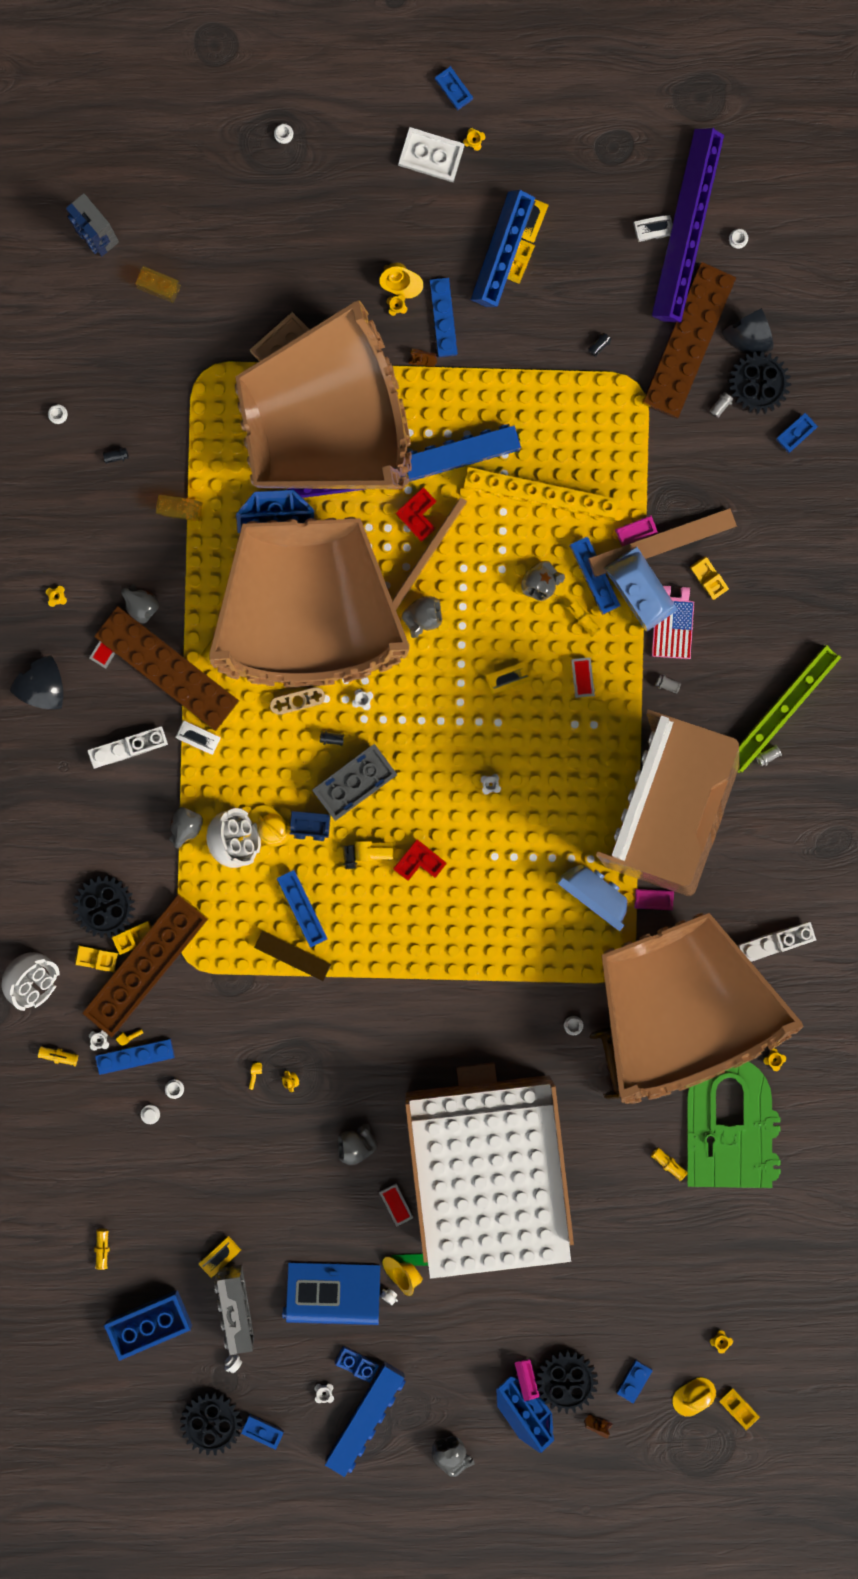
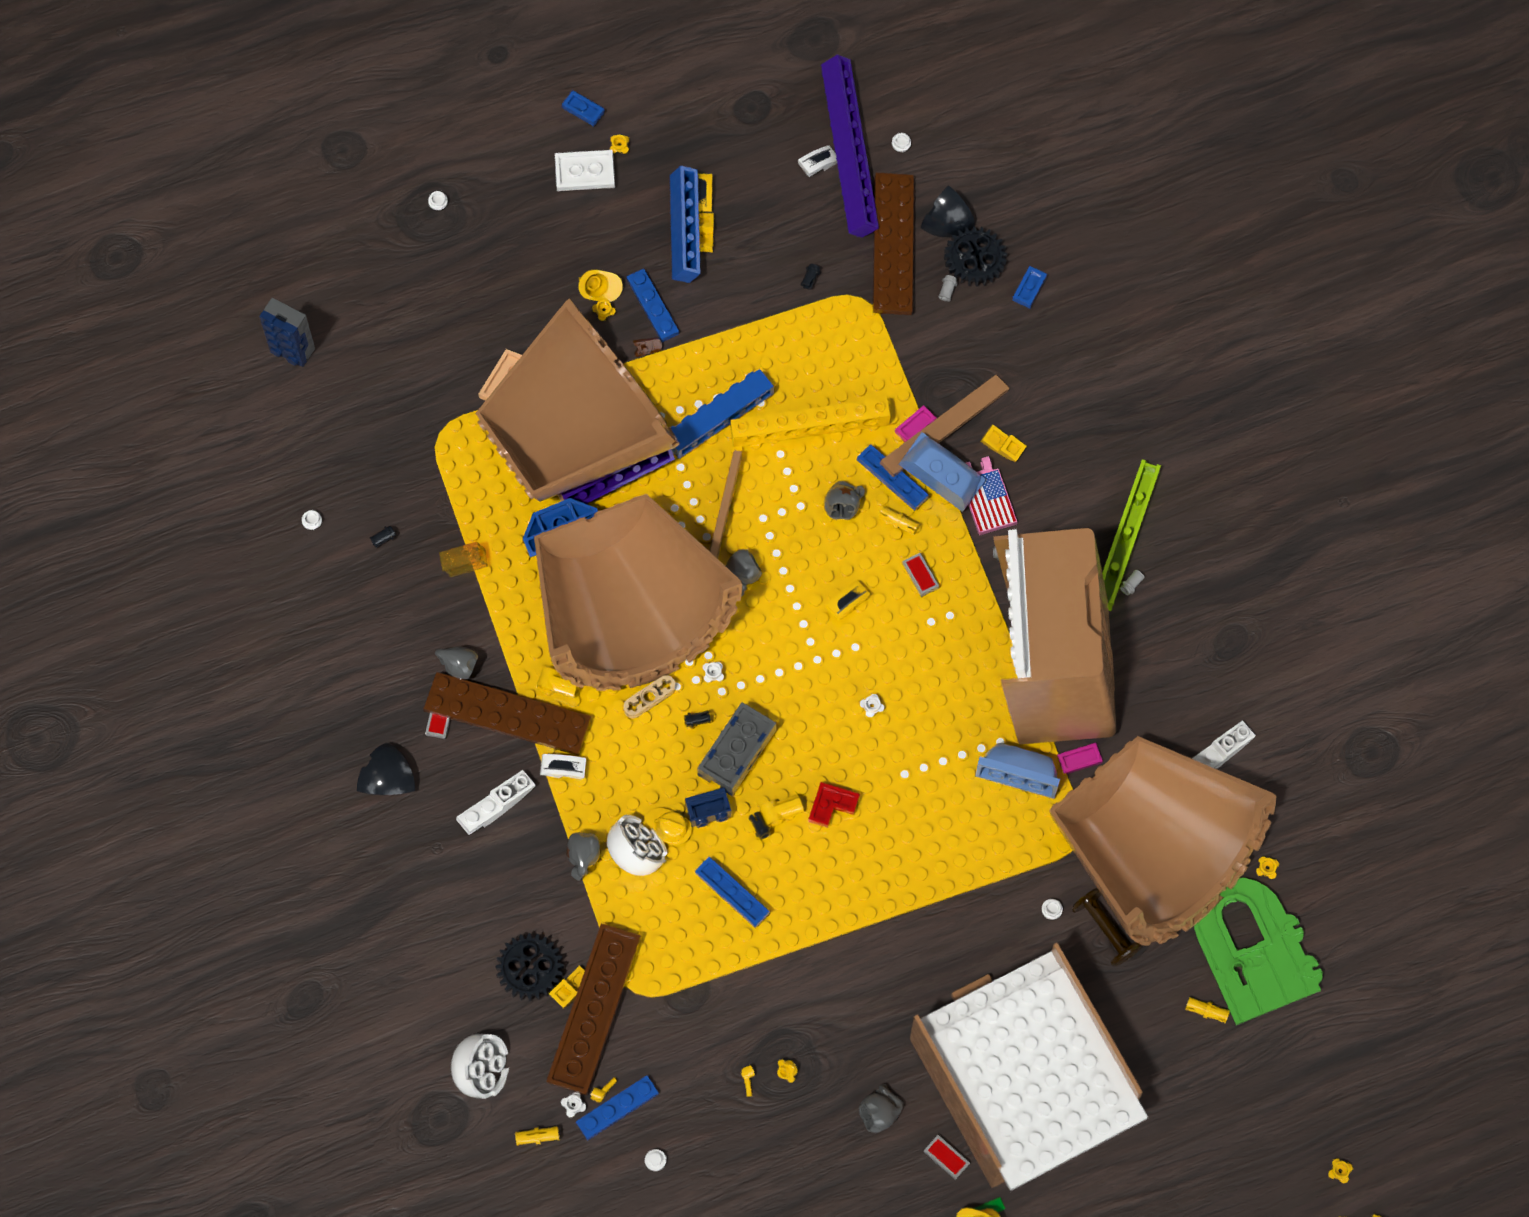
camera: 25 degrees left, 20 degrees down
yellow plate [46,586,67,607] -> none
yellow slope [74,945,118,972] -> none
clear yellow hinge [136,266,181,303] -> none
white plate [165,1079,184,1099] -> none
dark brown tile [254,930,331,981] -> none
red plate [395,487,437,542] -> none

